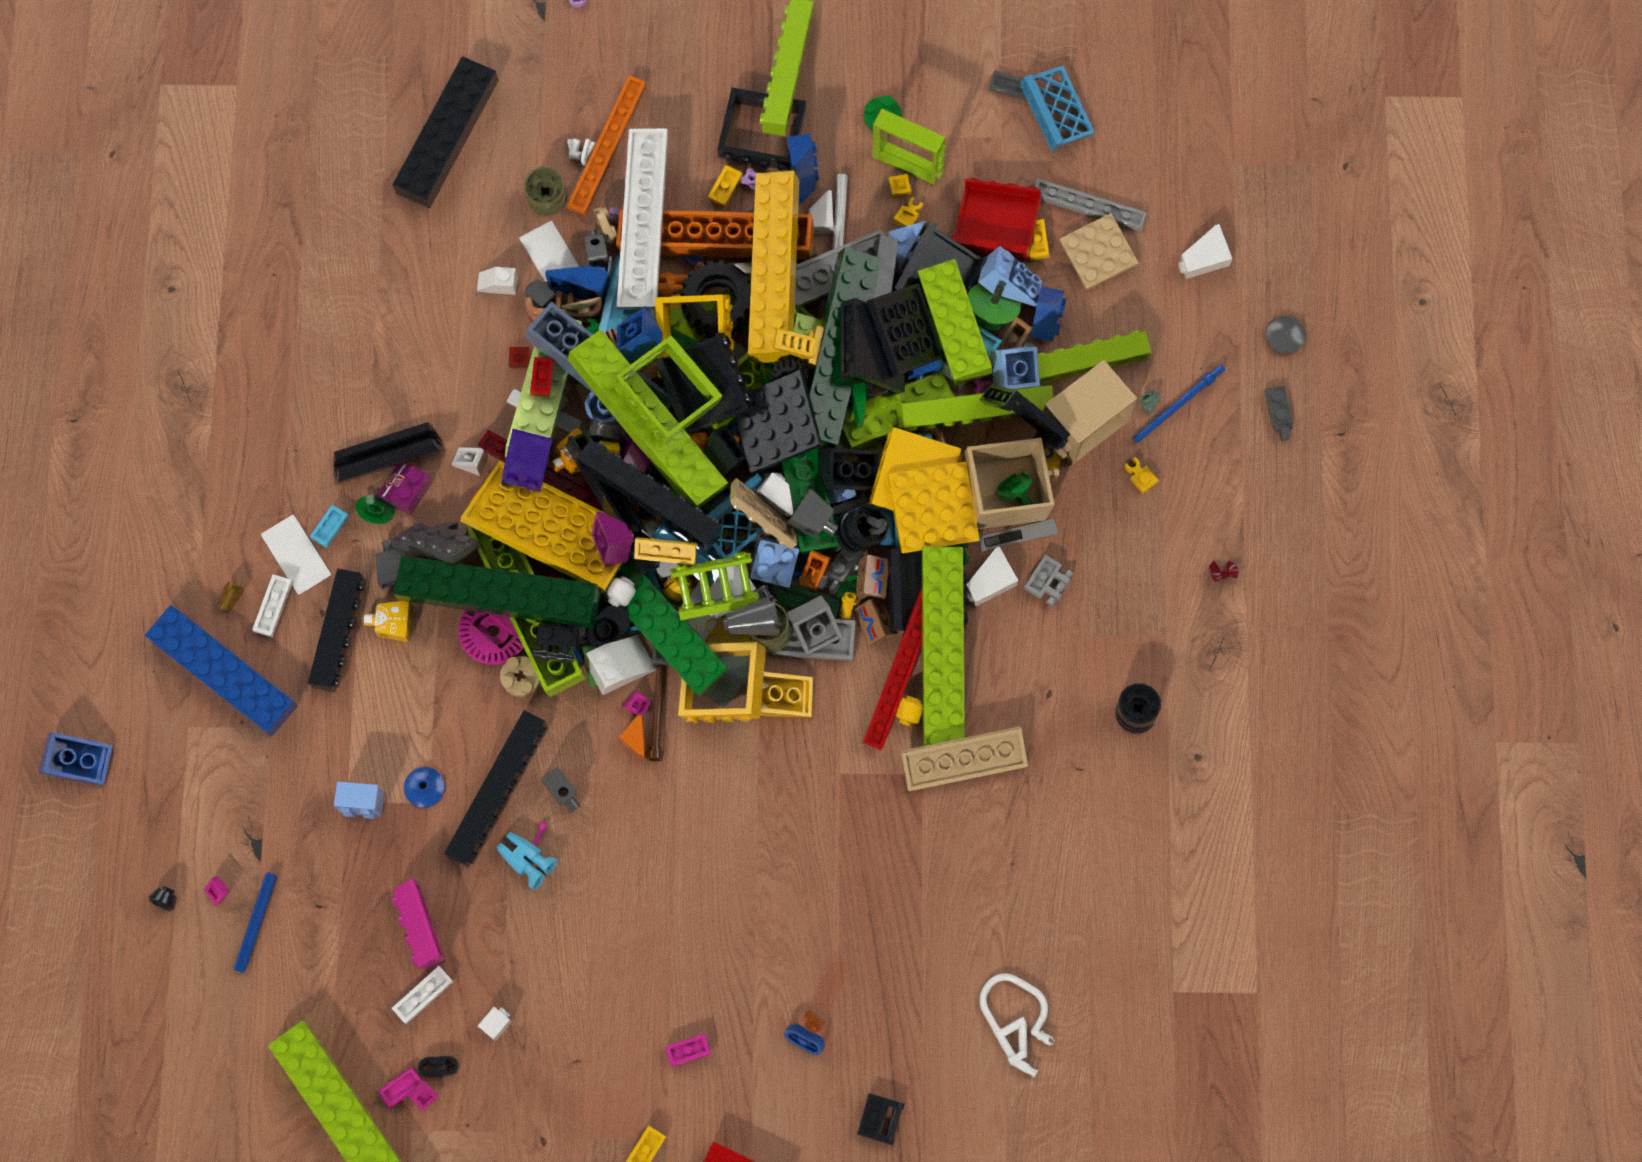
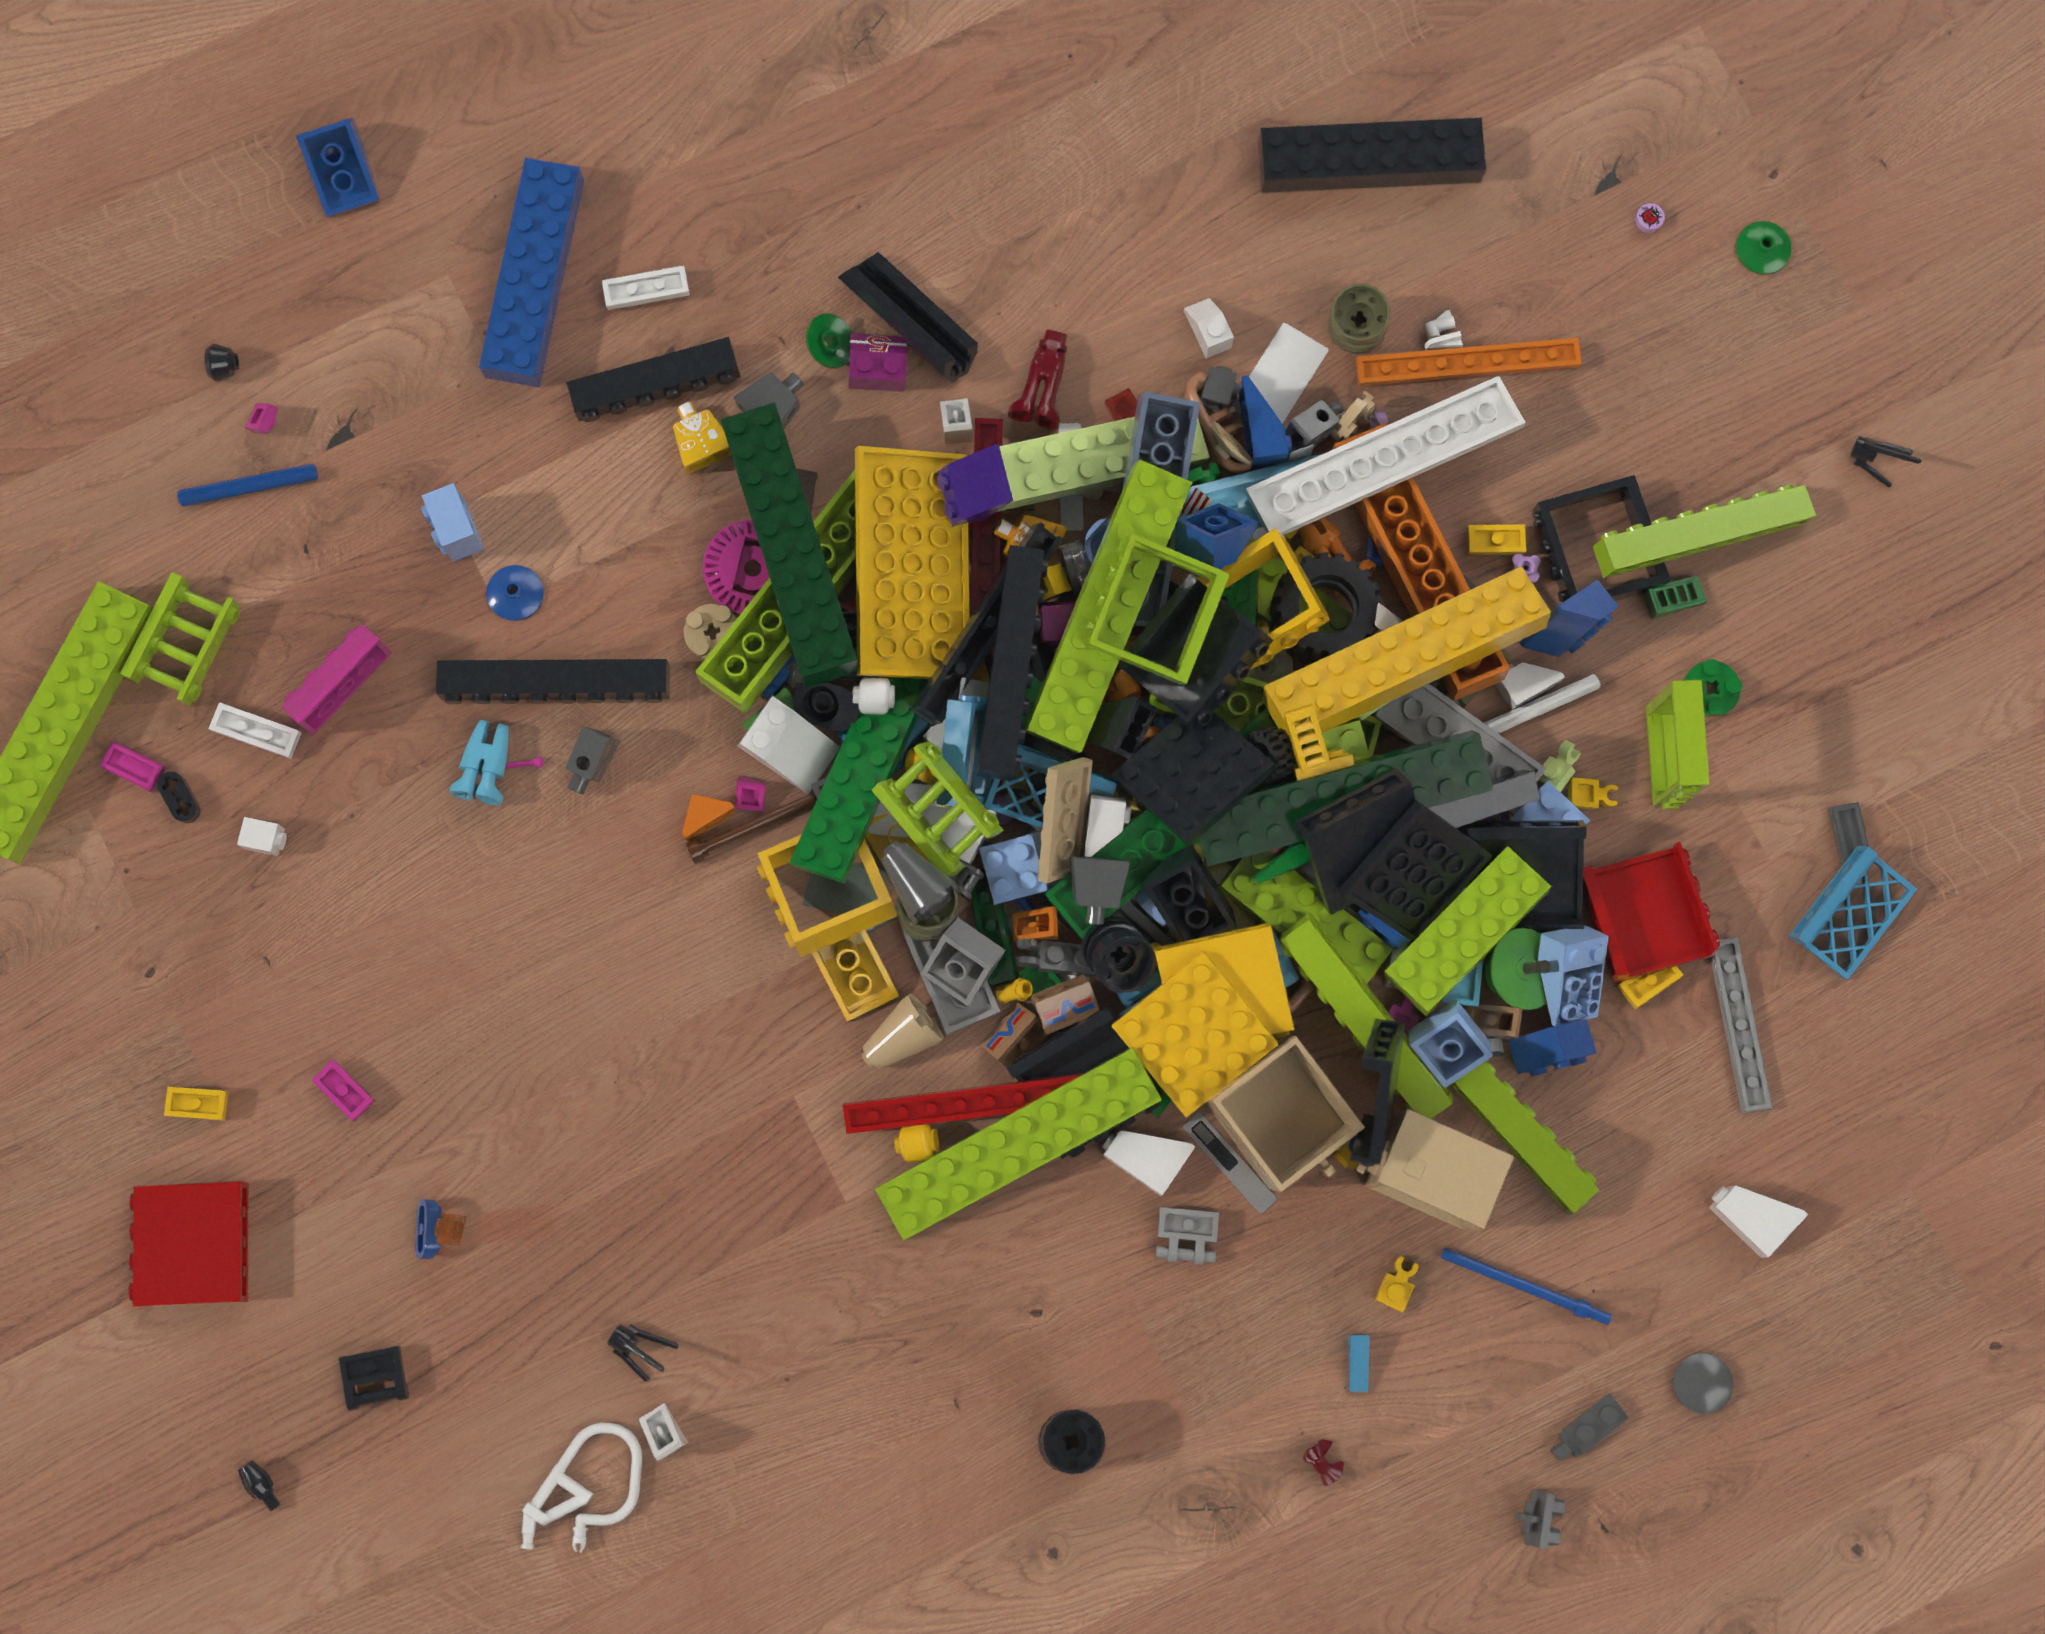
camera: 60 degrees right, 5 degrees up
pearl gold cone [219,581,243,612] -> none
white sticker [261,515,331,595] -> none
medium azure plate [309,504,349,548] -> none
flat silver plate [391,522,479,564] -> none
dark pink plate [408,1080,438,1110] -> none
red plate [530,357,554,397] -> none
black plate [533,623,580,663] -> none
magenta slope [591,511,634,567] -> none
yellow plate [634,537,697,565] -> none
dark grey plate [866,516,887,535] -> none
yellow plate [888,174,911,198] -> none
tan plate [900,726,1028,791] -> none
green tile [995,471,1033,506] -> none
tan plate [1059,213,1138,291] -> none
sand green plate [1140,391,1161,414] -> none
none -> lime fence [120,572,240,707]
none -> black plant [607,1324,679,1382]
none -> white slope [639,1403,688,1461]
none -> tan cone [861,993,944,1070]
none -> dark red piece [1008,330,1068,430]
none -> dark azure piece [1348,1335,1369,1392]
none -> dark grey hips [1514,1490,1565,1549]
none -> yellowish green plate [1537,740,1581,792]
none -> green slope [1643,576,1707,620]

